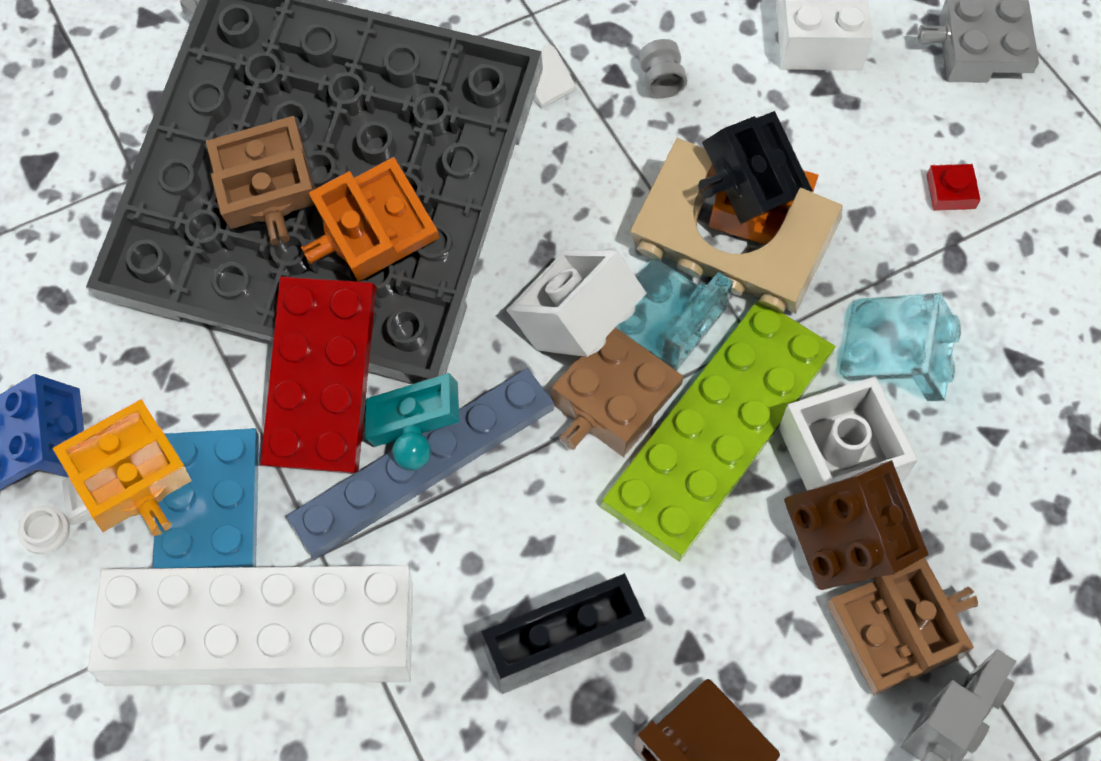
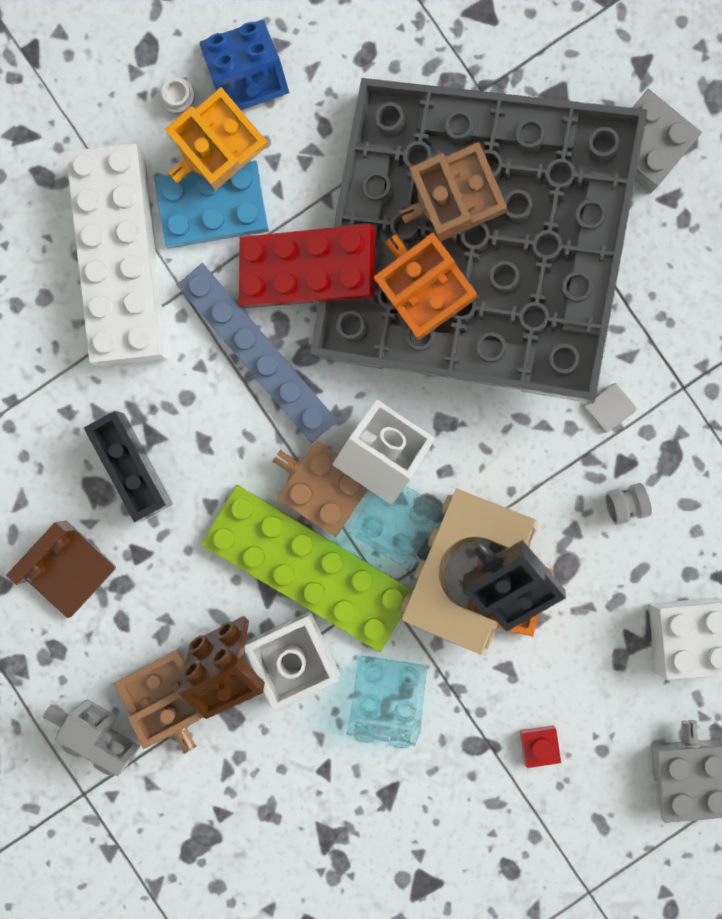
camera: 85 degrees right, 25 degrees up
teal plate [365,373,459,471] -> none

